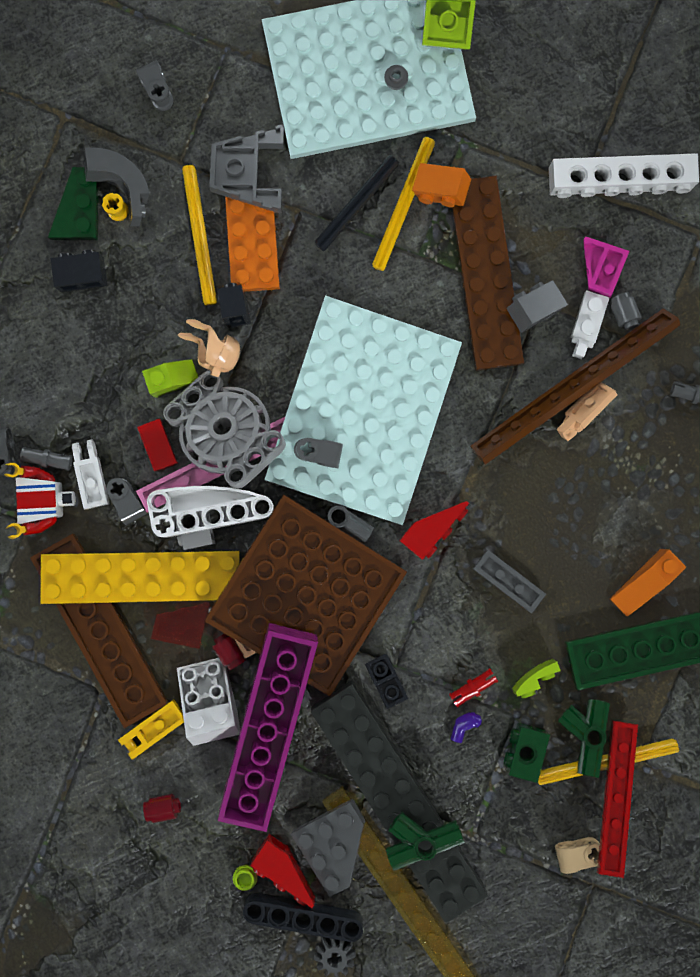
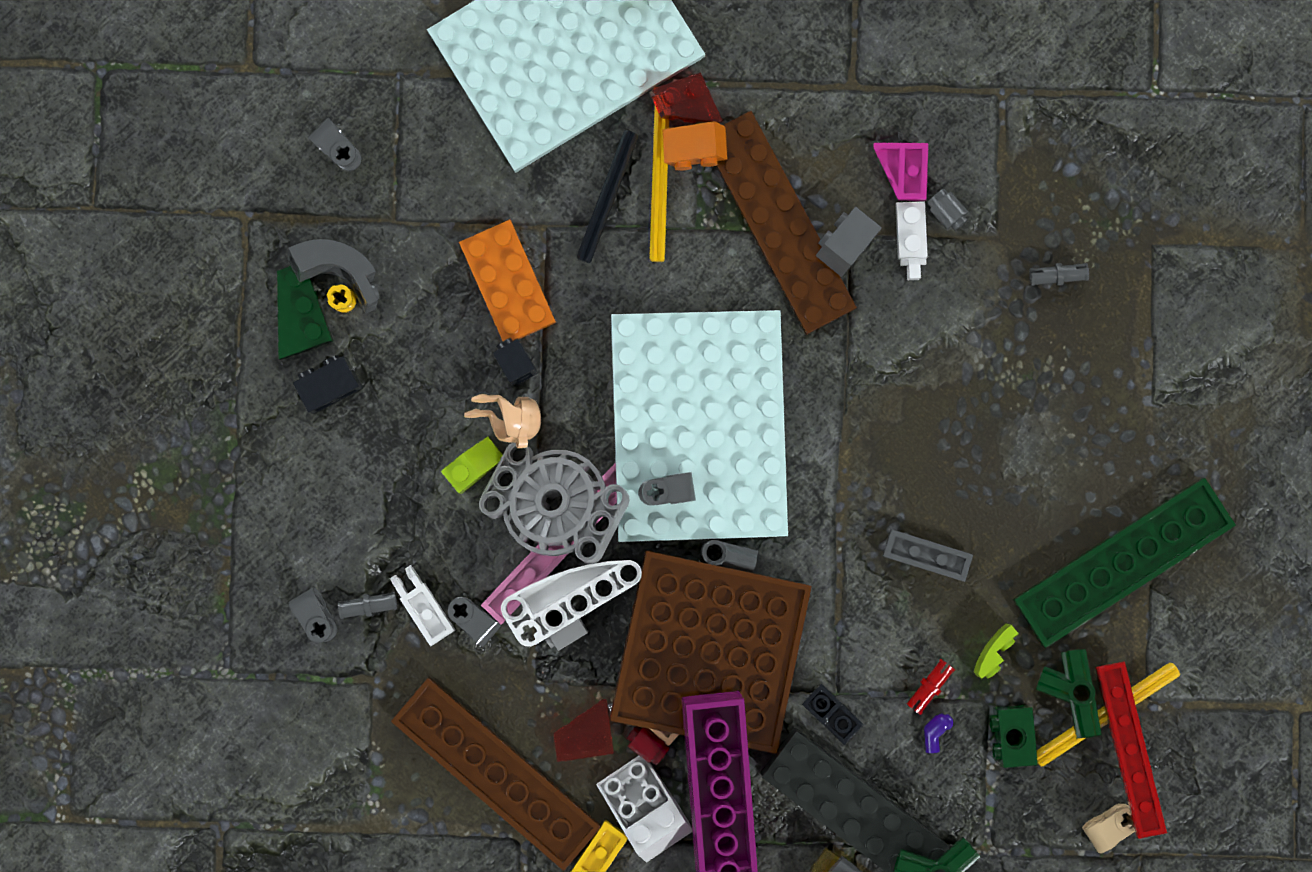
camera: 15 degrees left, 0 degrees up
torso [4,463,76,539] -> none
yellow plate [41,551,240,604] -> none
red tile [137,418,178,472] -> none
yellow axle [182,165,217,305] -> none
dark grey wing [209,124,284,213] -> none
dark grey plate [384,65,408,90] -> none
red slope [399,501,469,560] -> none
reddish brown plate [470,308,681,465] -> none
white brick [549,153,699,198] -> none
light nougat hinge [557,382,617,441] -> none
orange slope [610,549,686,617] -> none
none -> clear red wing [650,72,723,124]

